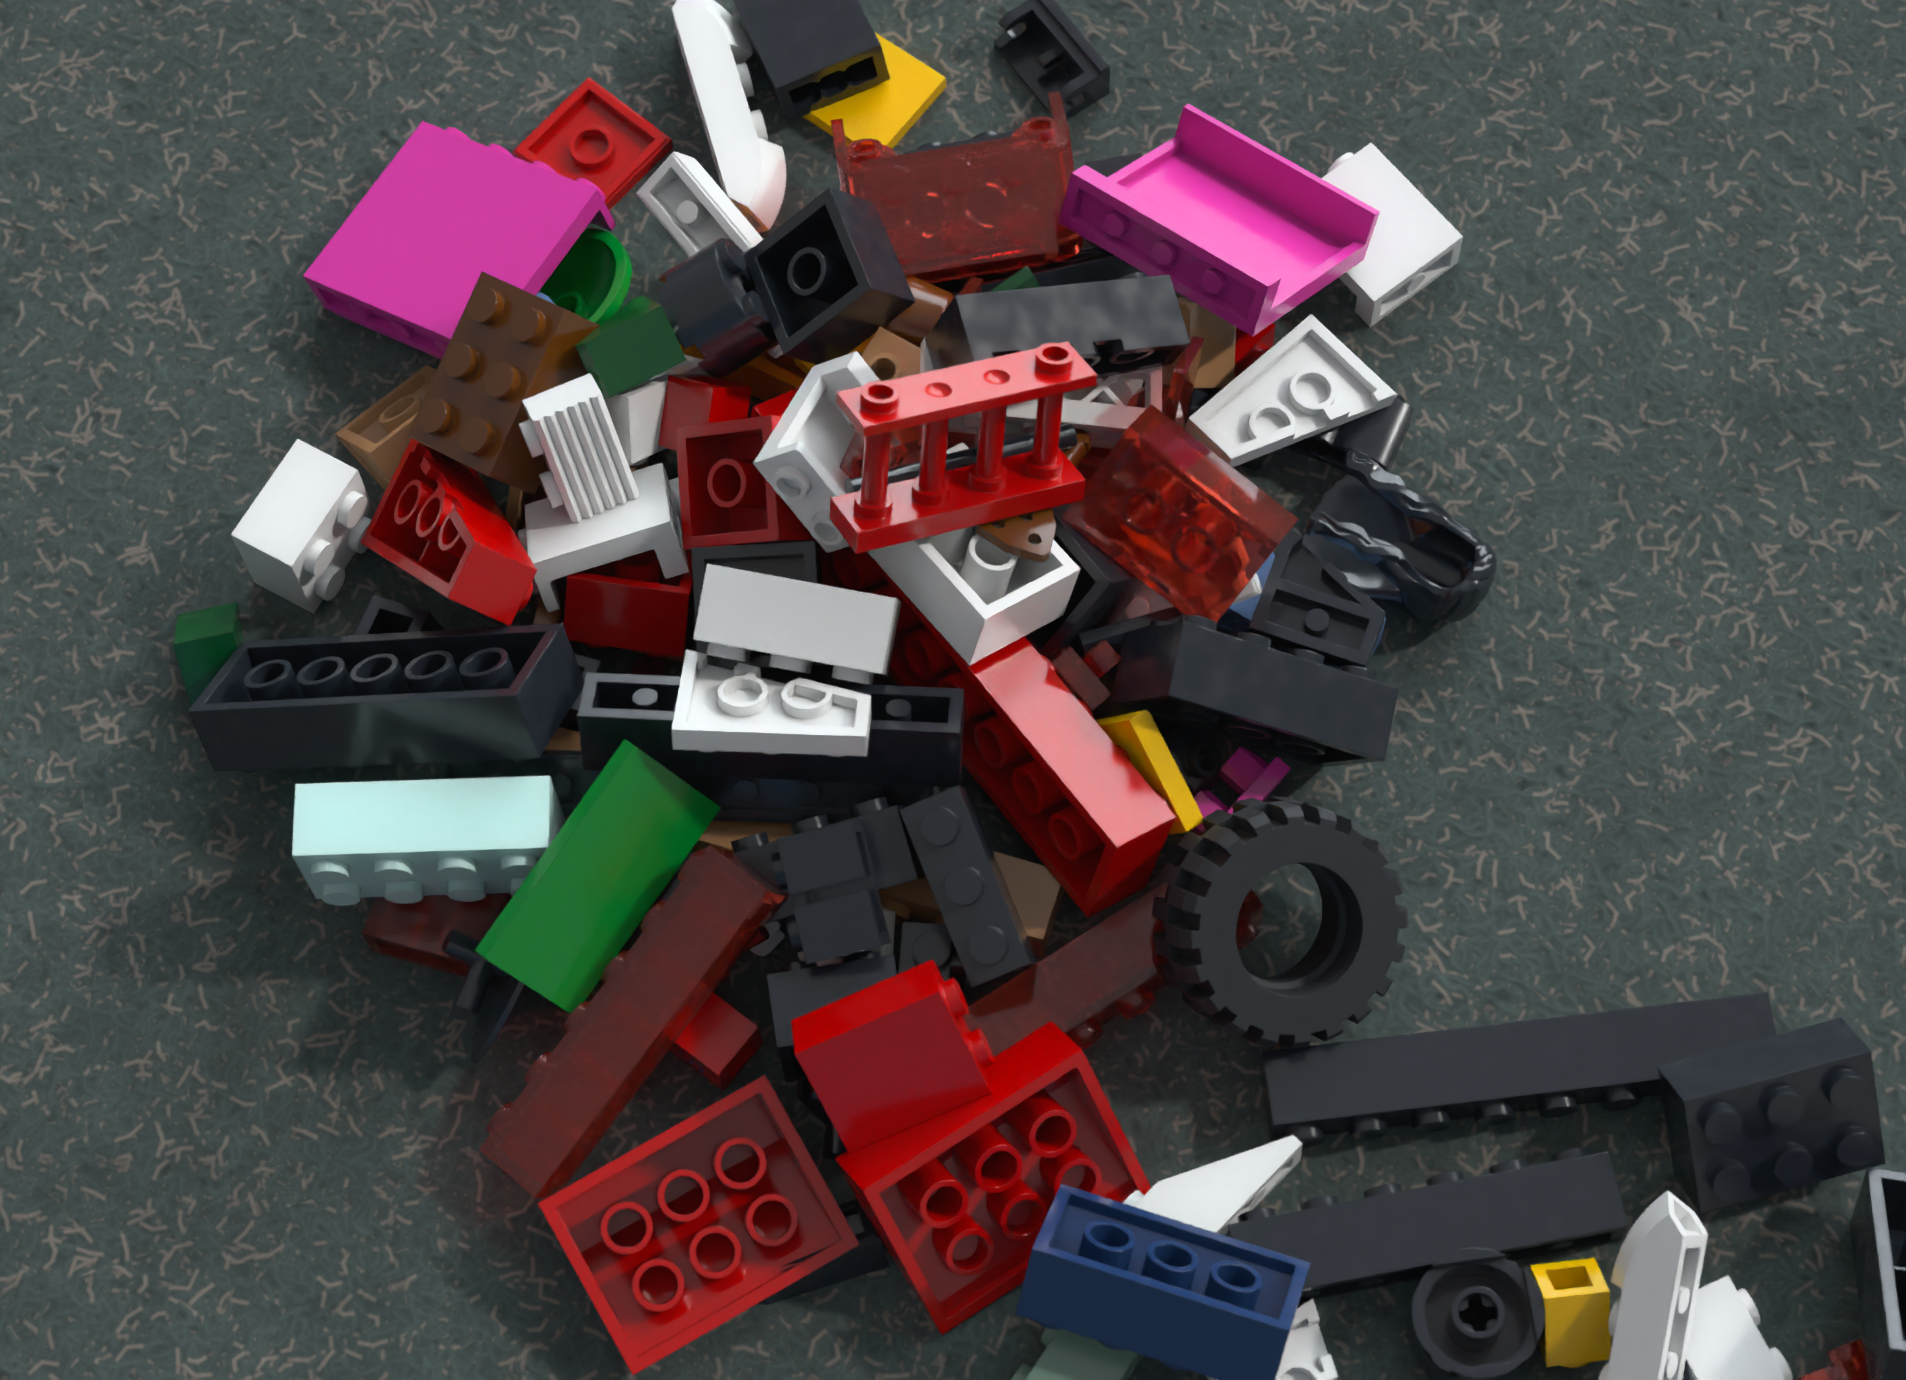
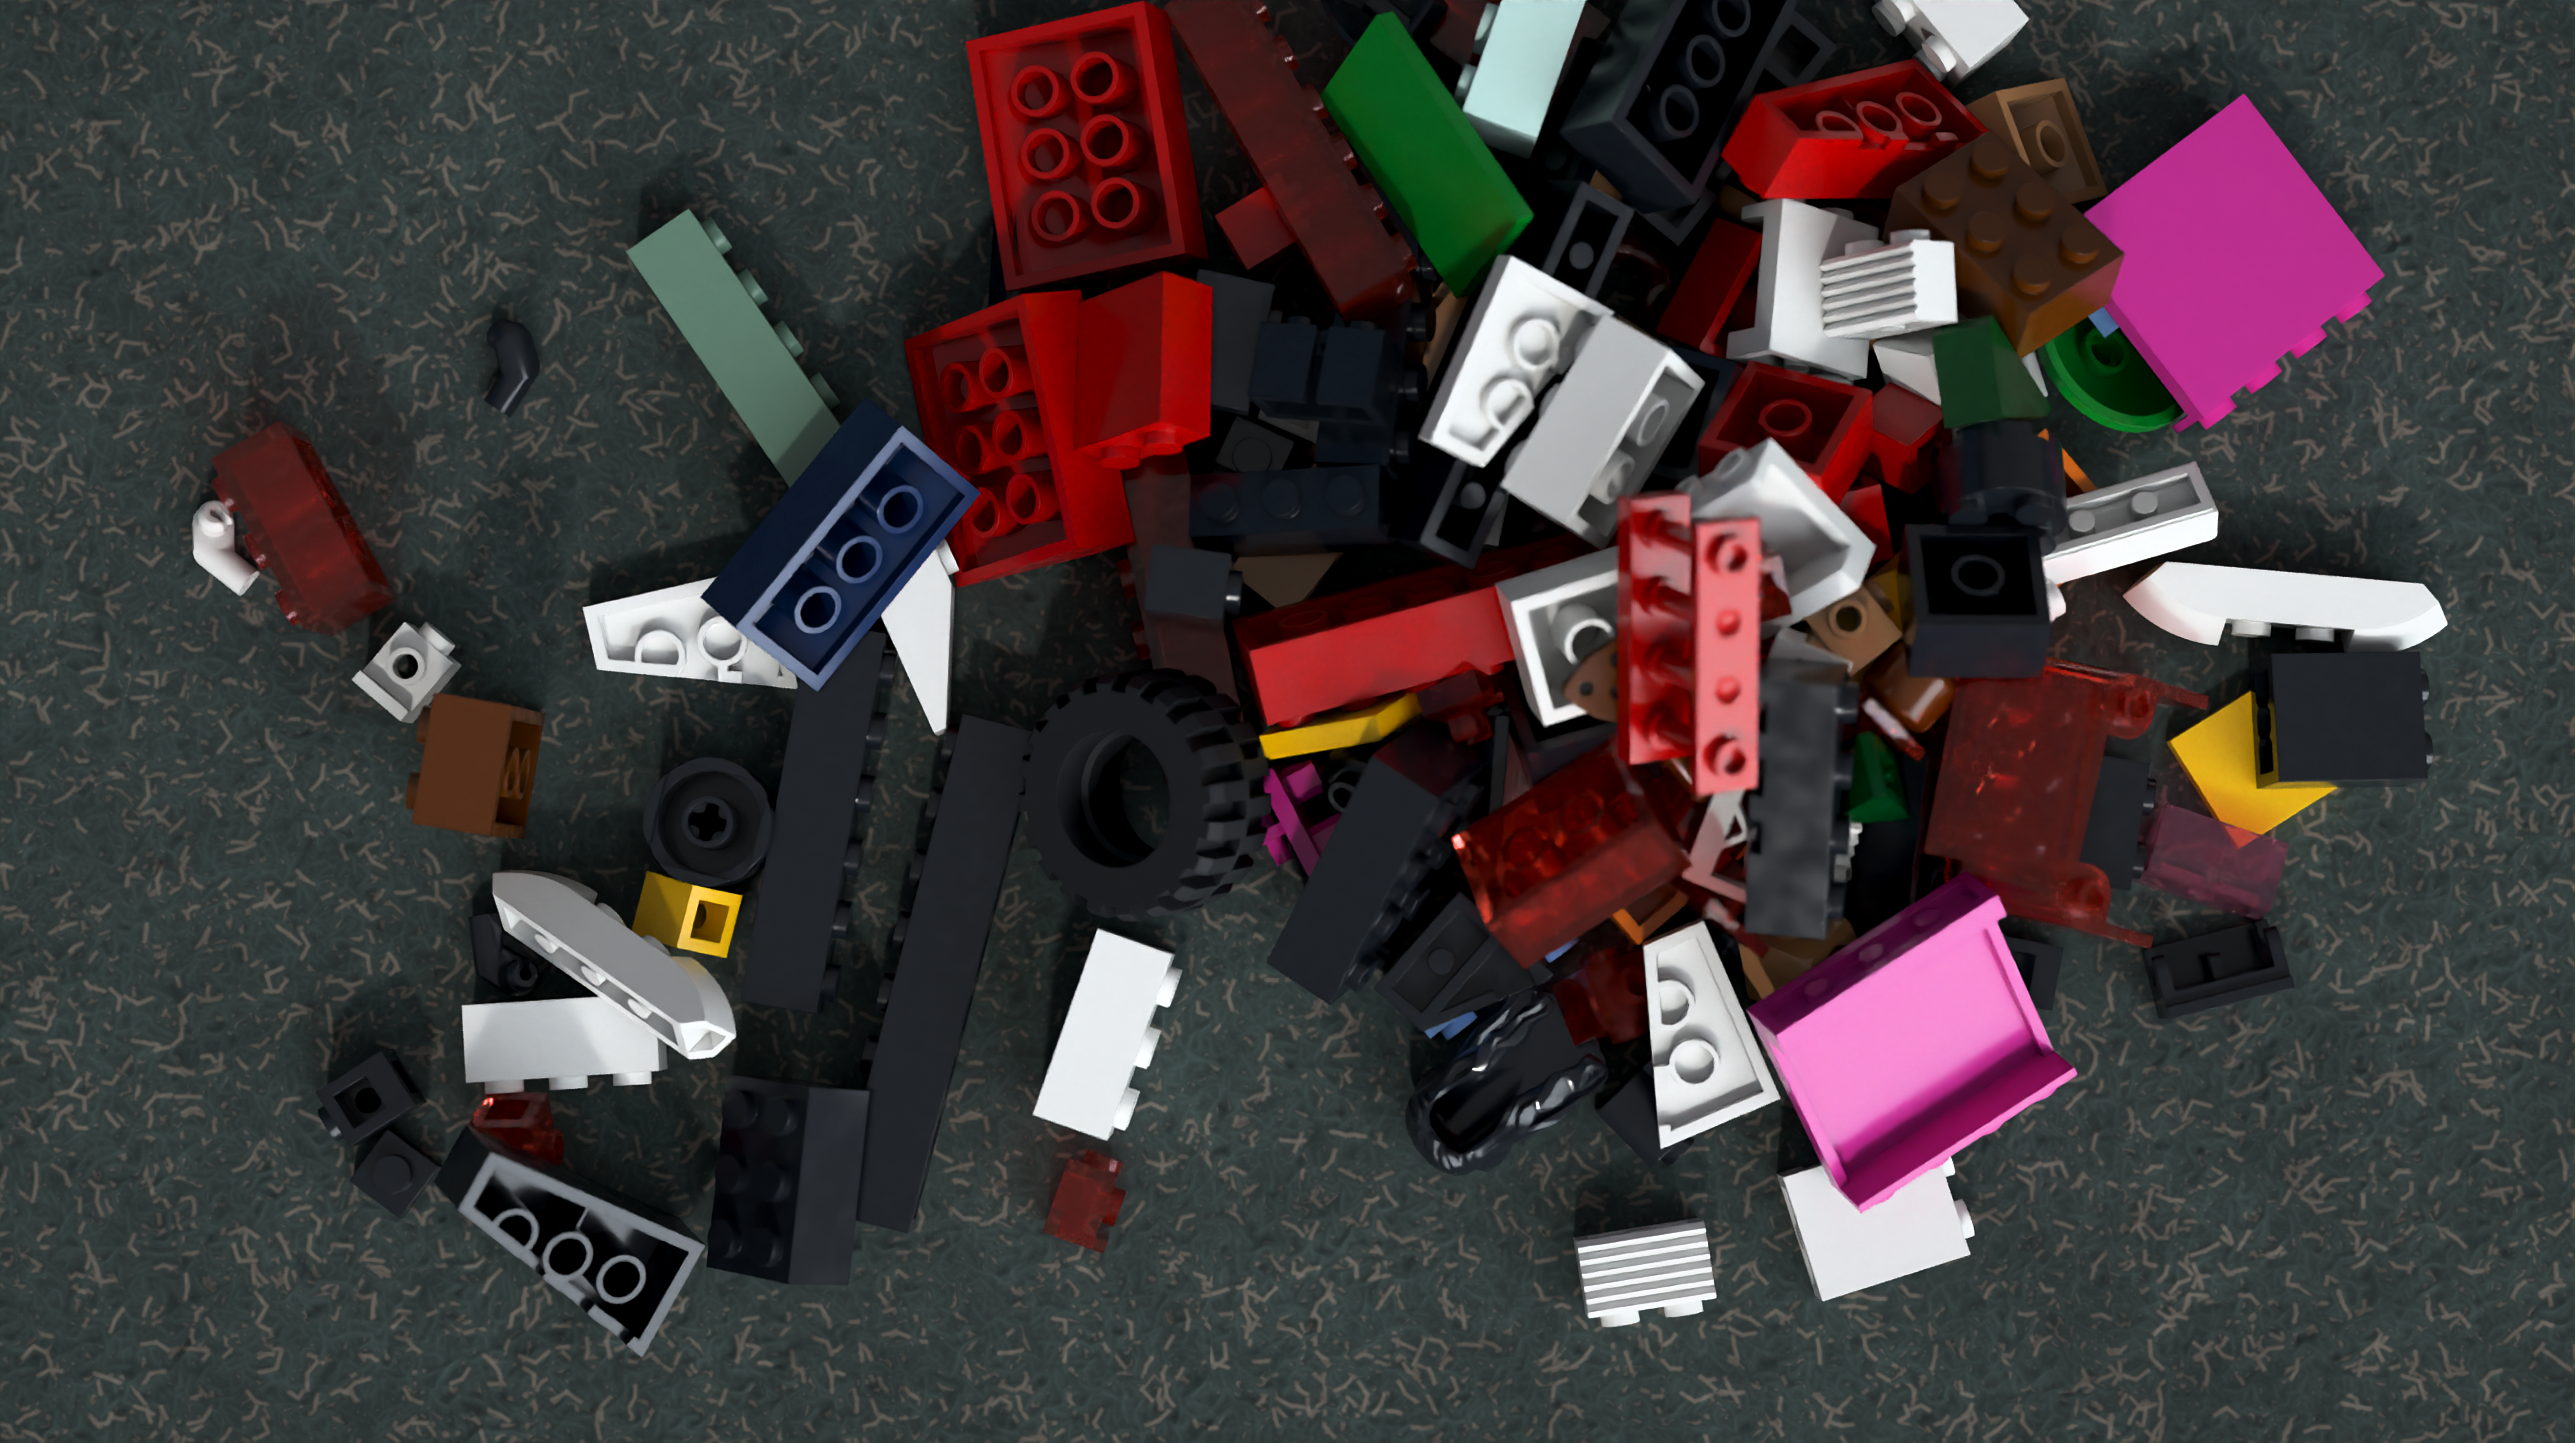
camera: 110 degrees right, 20 degrees up
red tile [512,77,673,211] -> none
none -> white brick [1033,928,1182,1140]
none -> clear red brick [1043,1149,1126,1254]
none -> black piece [1144,543,1244,628]
none -> clear red brick [1551,947,1649,1046]
none -> white brick [1573,1218,1716,1327]
none -> clear pink hinge [2133,803,2289,922]

